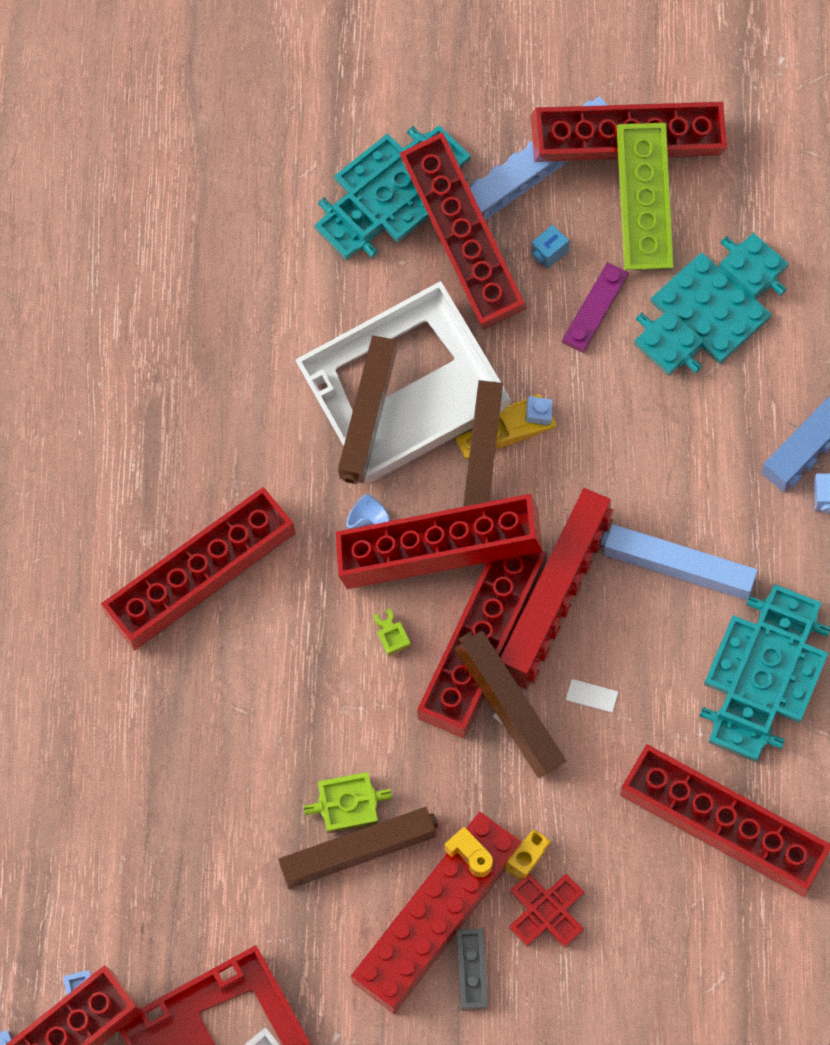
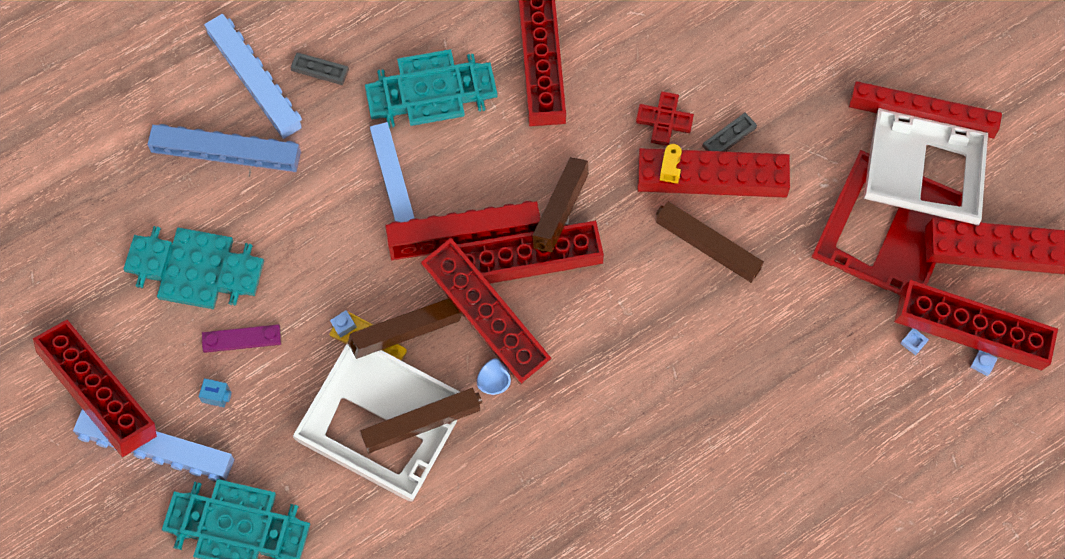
camera: 130 degrees left, 0 degrees up
red brick [101,487,295,651] -> none
lime plate [303,772,392,833] -> none
lime plate [374,608,411,656] -> none
red brick [399,132,527,330] -> none
yellow leg [505,829,552,880] -> none
white sticker [566,679,618,713] -> none
lime plate [617,123,673,270] -> none

